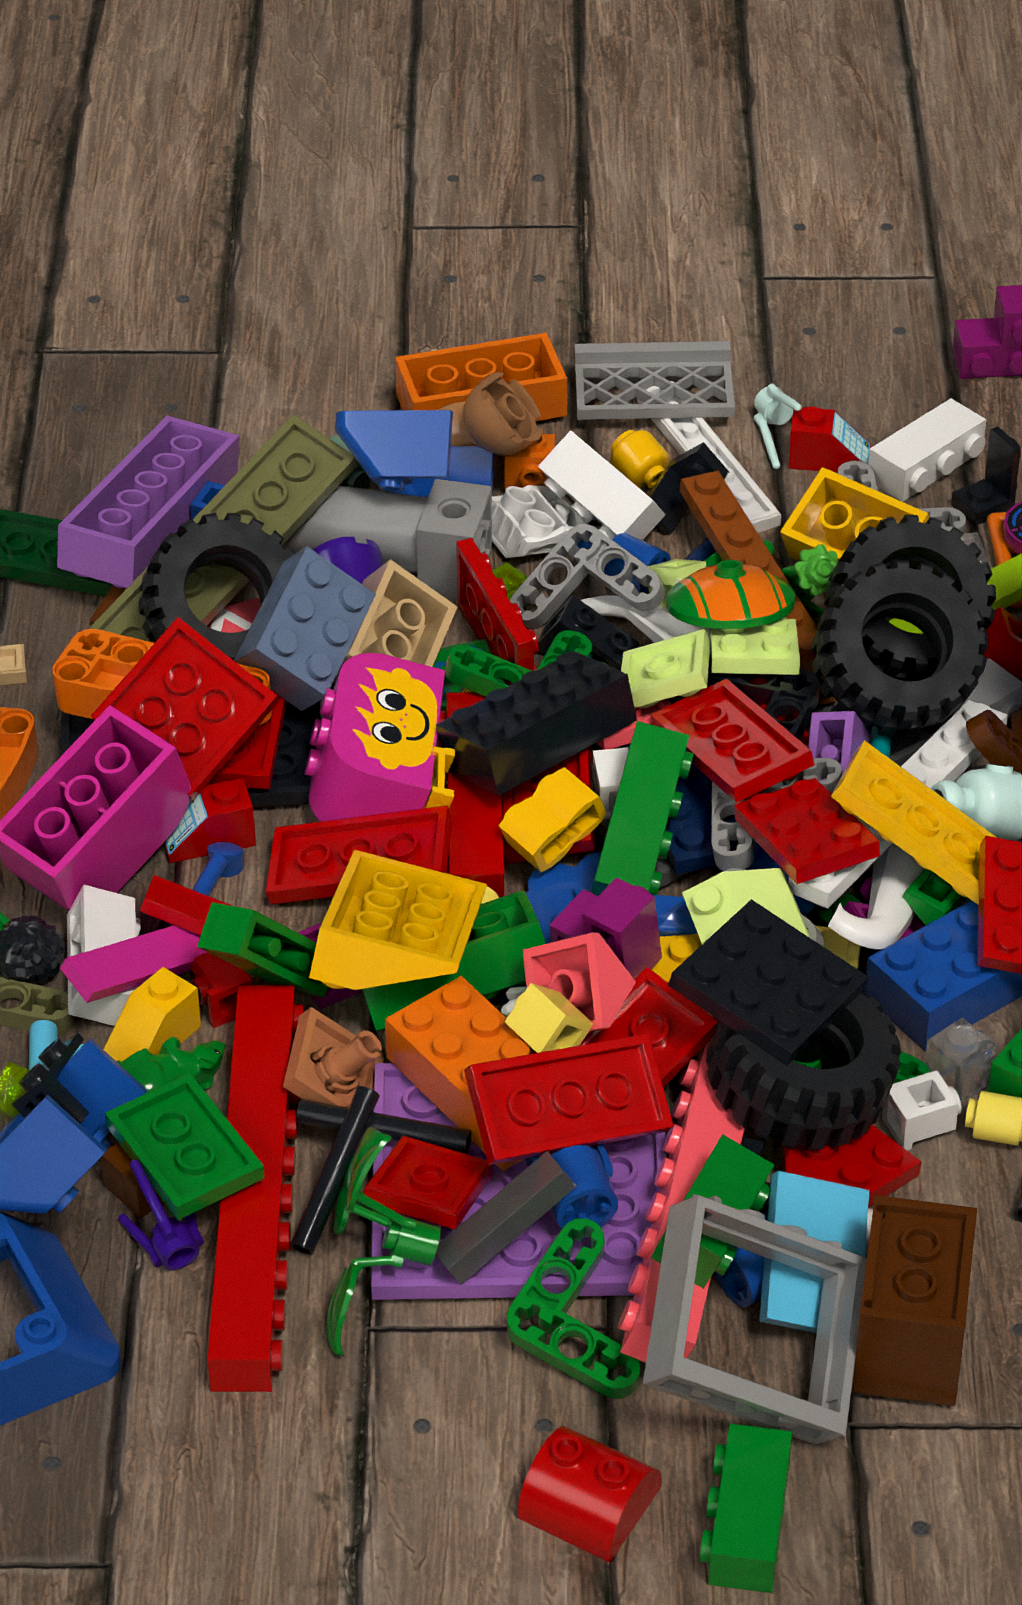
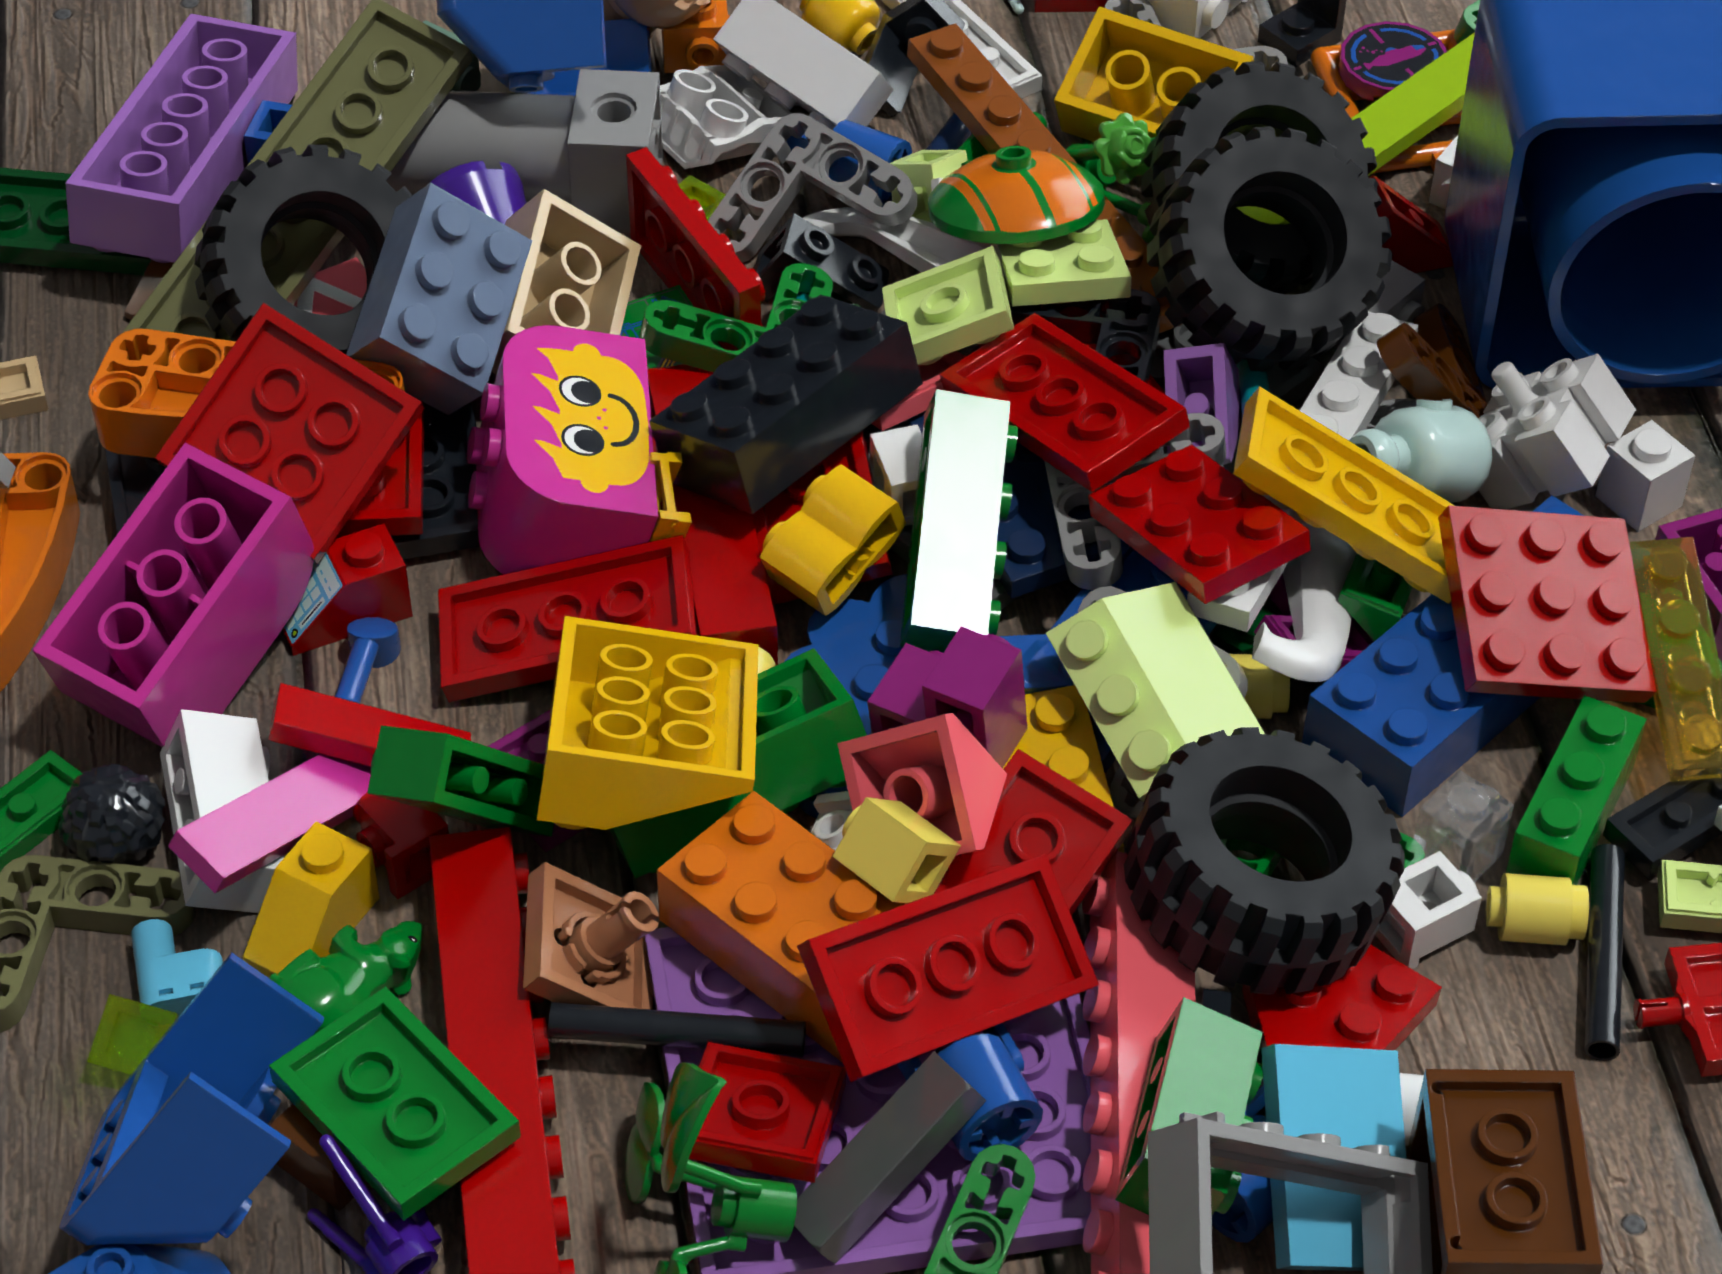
camera: 10 degrees left, 5 degrees up
black bracket [11,1032,89,1124] -> none
black piece [290,1086,380,1255] -> none
black plate [668,899,869,1066] -> none

